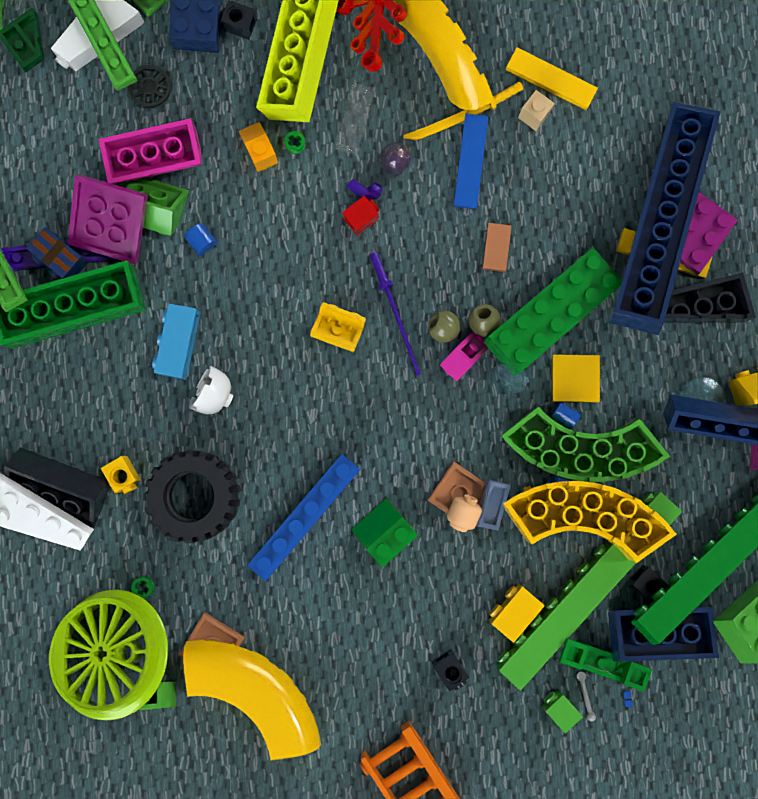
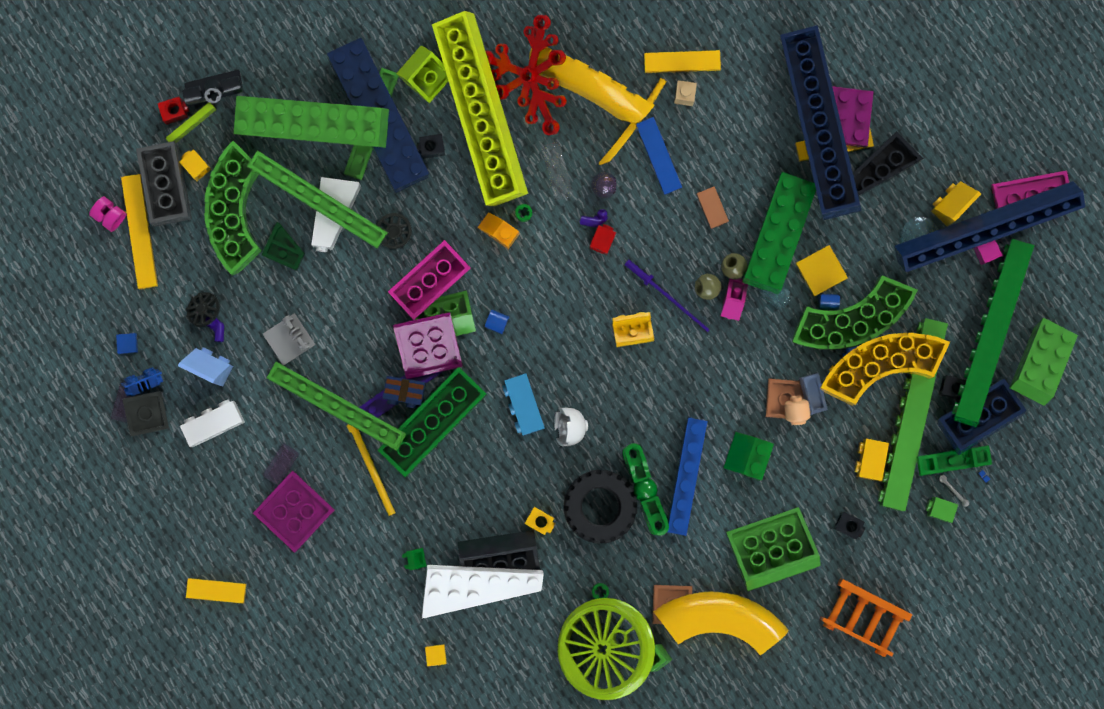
camera: 25 degrees left, 0 degrees up
none -> green piece [622,444,669,536]
none -> bright green slope [726,507,821,591]

